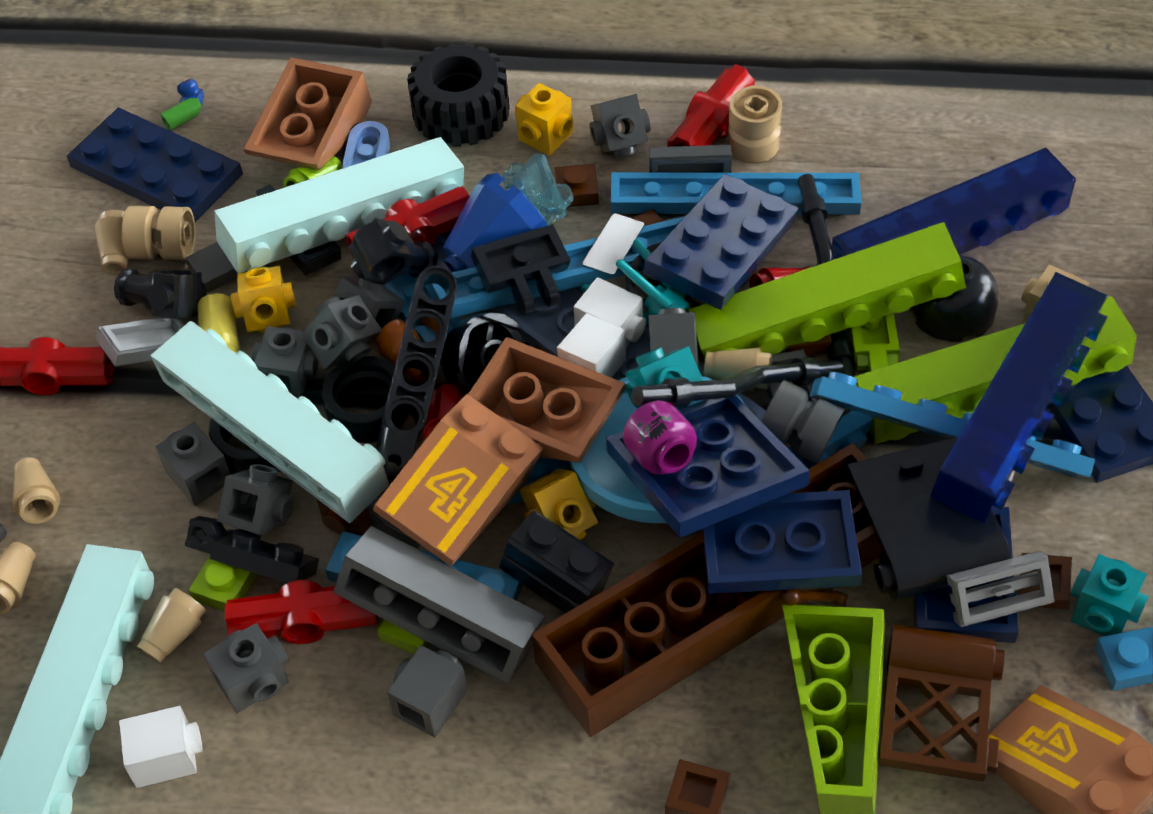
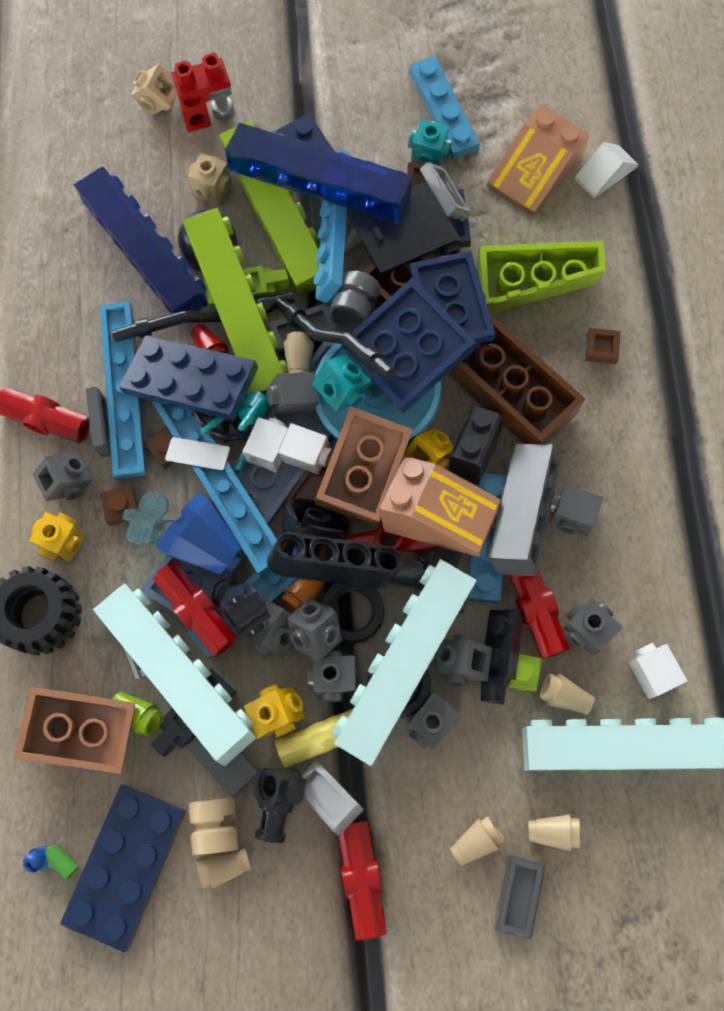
camera: 100 degrees left, 20 degrees up
light blue plate [342,121,390,168] -> none
black hinge [471,224,571,315] -> none
magenta head [623,400,697,475] -> none
tan wheel [728,85,782,163] -> none
reddish brown piece [878,624,1005,782] -> none

